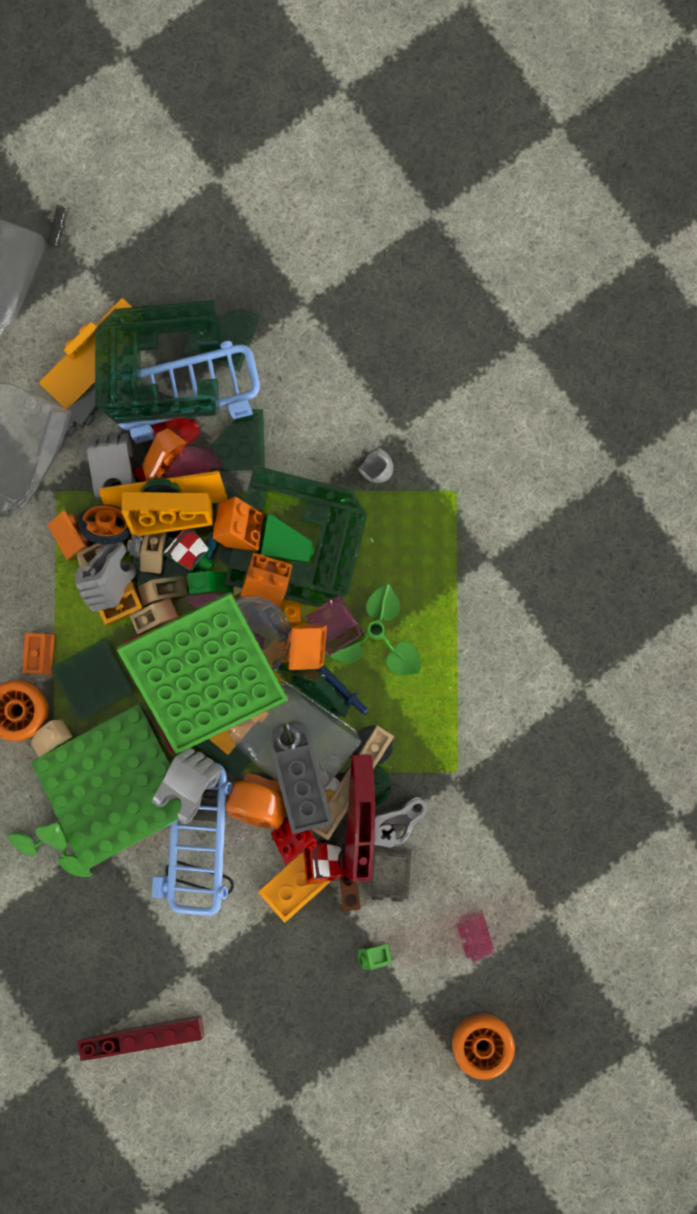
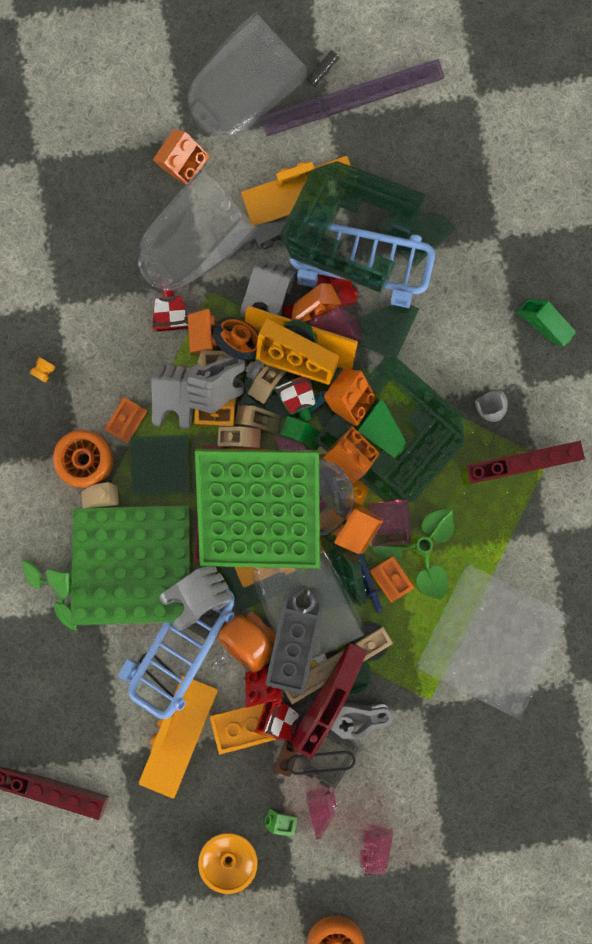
camera: 25 degrees right, 0 degrees up
none -> light orange bracket [139,675,218,798]
none -> light grey piece [151,364,194,430]
none -> torso [152,286,189,332]
none -> light orange dish [198,833,258,894]
none -> clear purple plate [260,59,444,137]
none -> black piece [288,751,356,775]
none -> clear pink slope [306,786,337,840]
none -> orange plate [369,555,415,603]
none -> clear plate [416,564,571,720]
none -> dark red slope [466,440,585,484]
none -> green slope [517,298,576,346]

